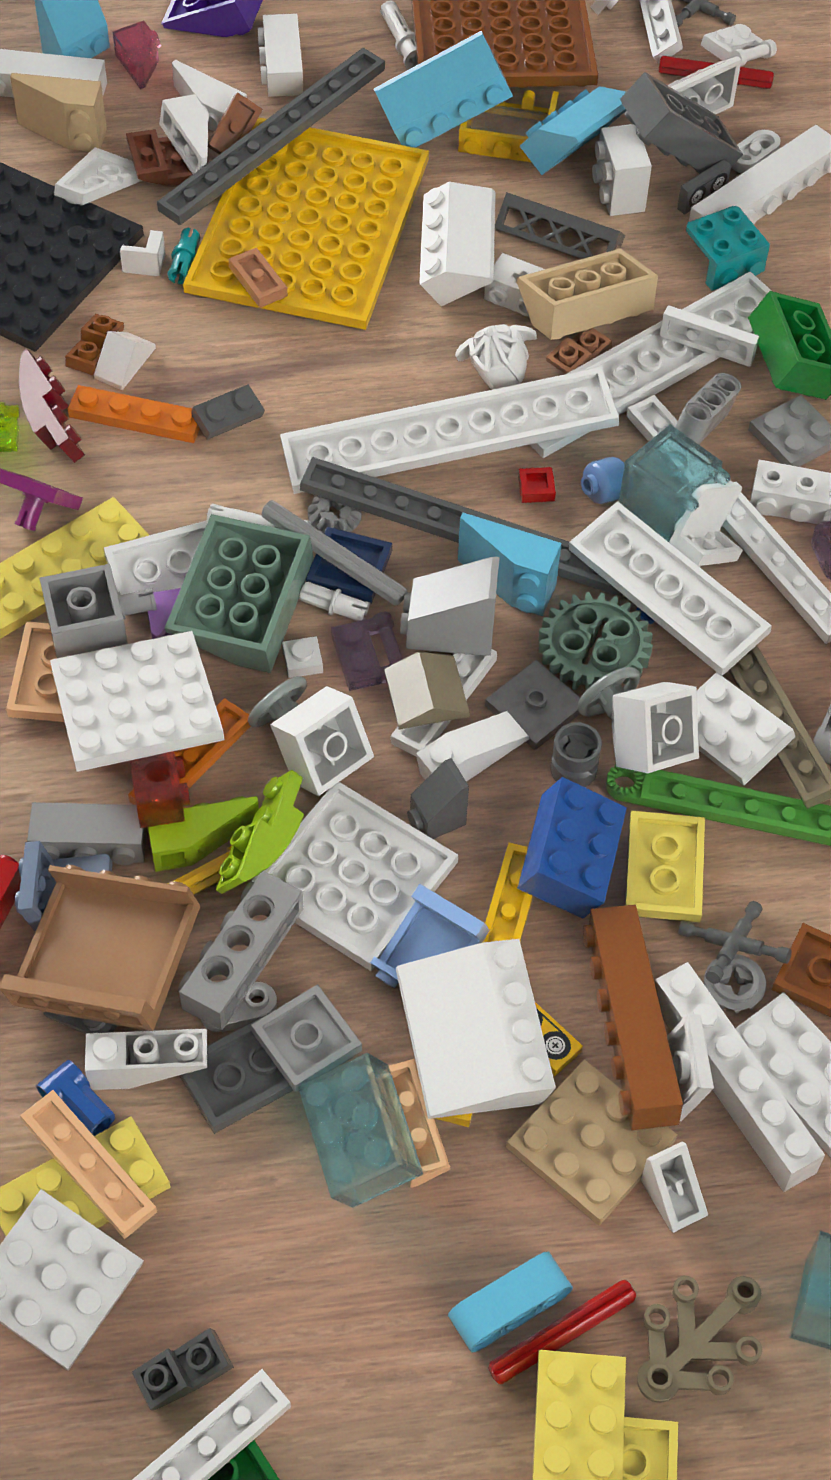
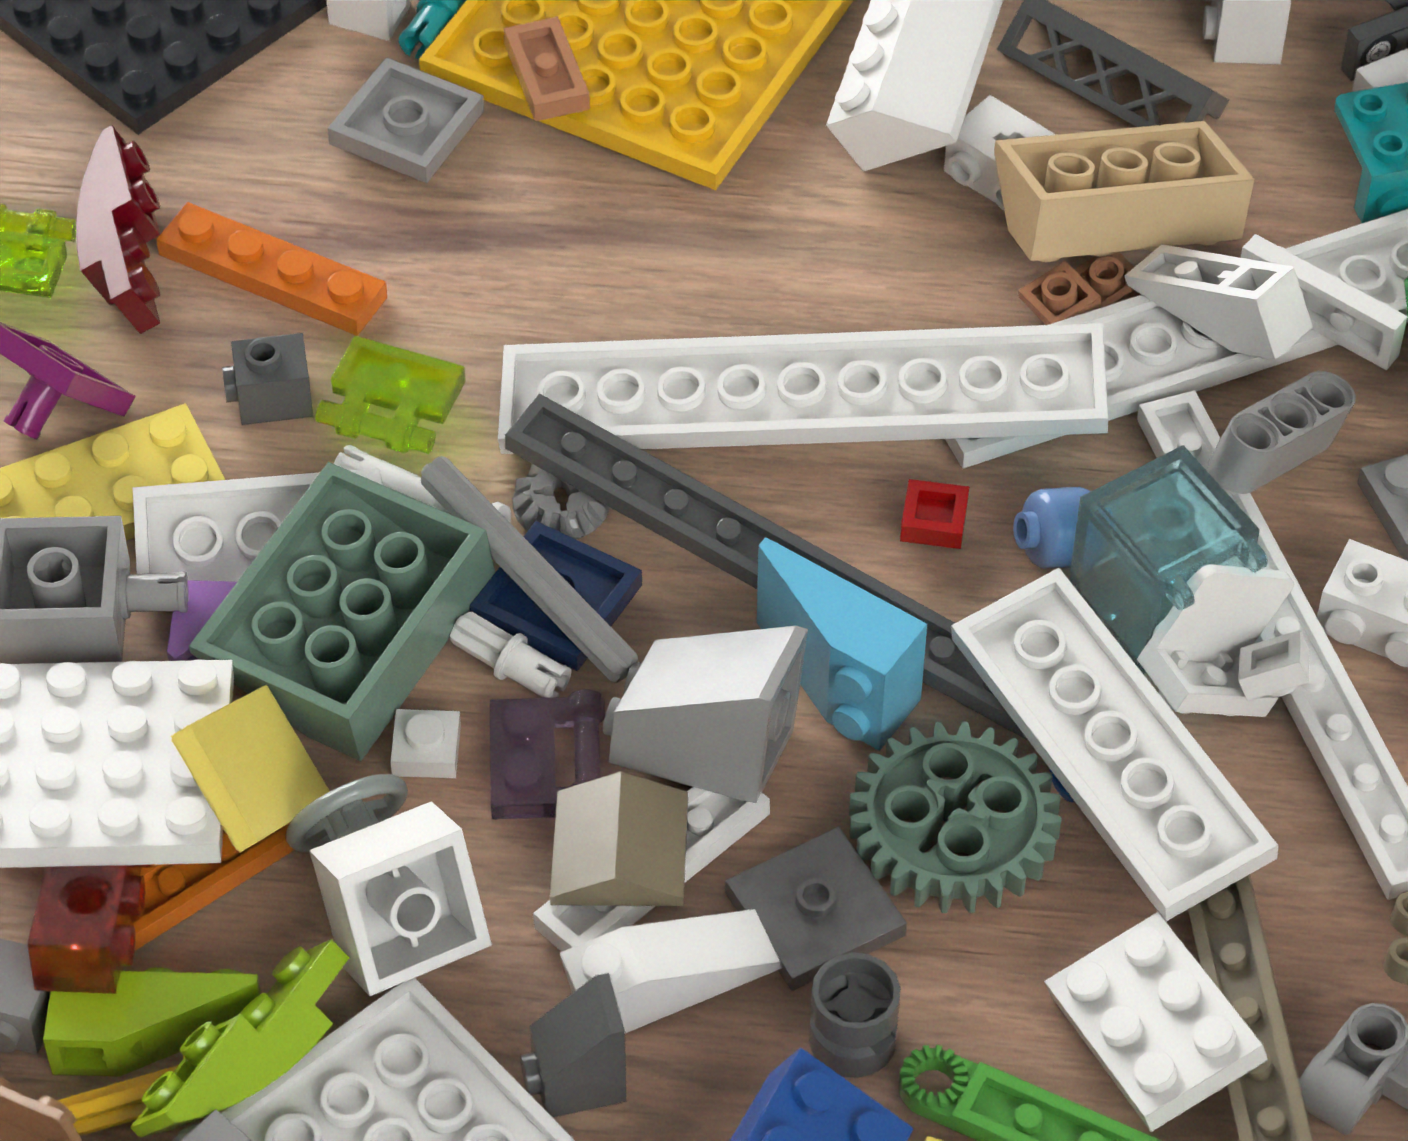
camera: 15 degrees right, 5 degrees down
dark orange slope [65,314,124,376] -> none
white slope [94,331,156,390] -> none
dark grey plate [191,384,265,440] -> none
white piece [455,324,537,390] -> none
white piece [578,667,699,773] -> none
none -> light yellow tile [171,684,330,853]
none -> dark grey brick [222,333,313,425]
none -> clear neon green plate [315,335,466,454]
none -> light grey plate [328,57,484,183]
none -> white slope [1124,245,1313,360]
none -> white plate [1238,630,1310,701]

